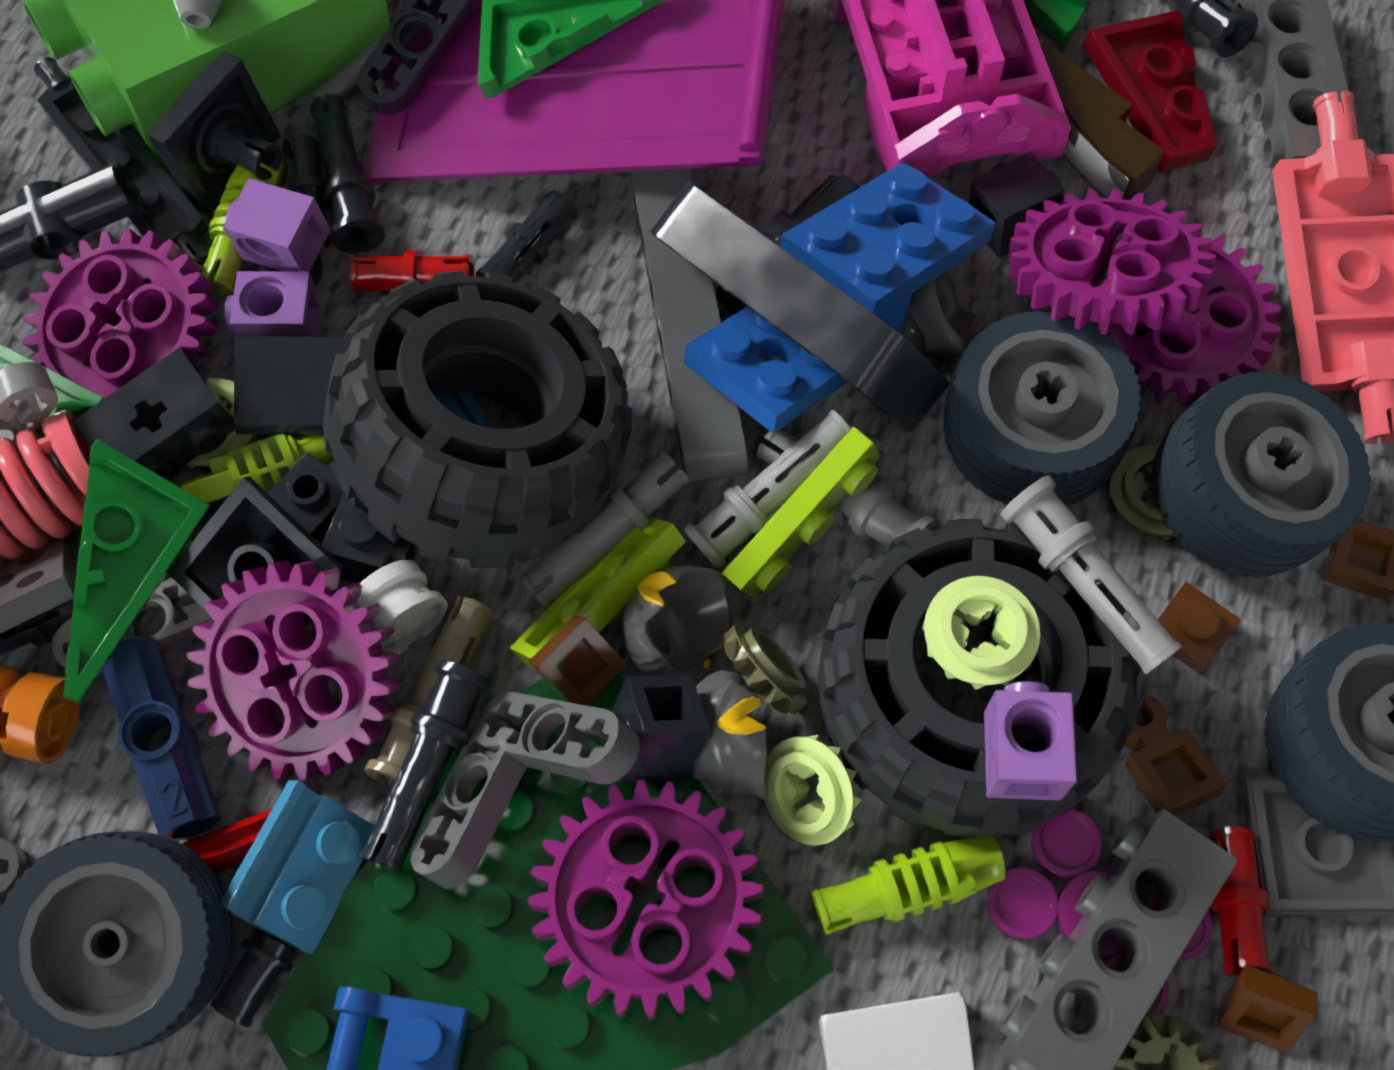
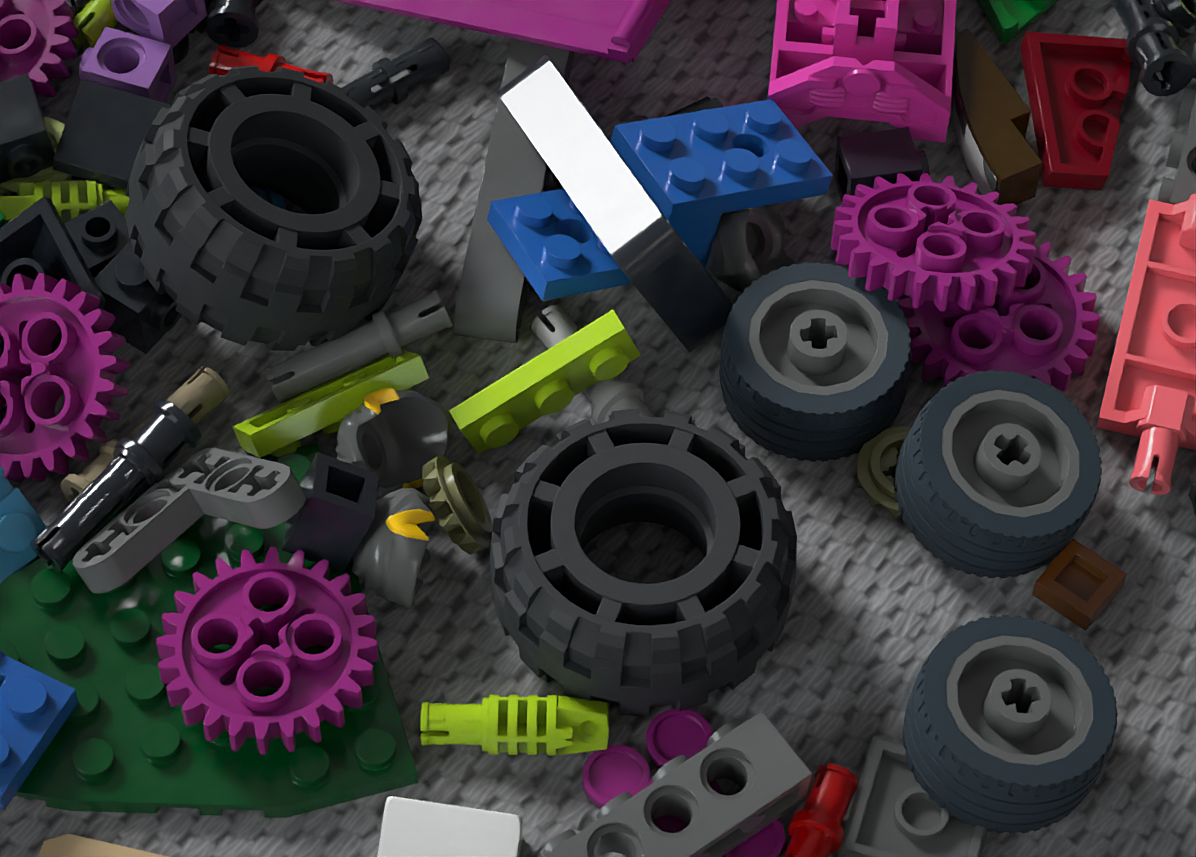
camera: 15 degrees right, 10 degrees down
white wheel [357,560,448,654] -> none
reddish brown plate [528,614,627,706] -> none
light grey pin [682,409,851,571] -> none
yellowish green gear [764,735,862,845] -> none
yellowish green gear [922,576,1040,690] -> none
medium lavender brick [984,682,1076,800] -> none
light grey pin [1000,475,1182,675] -> none
reddish brown plate [1124,696,1227,816] -> none
reddish brown plate [1158,582,1241,674] -> none

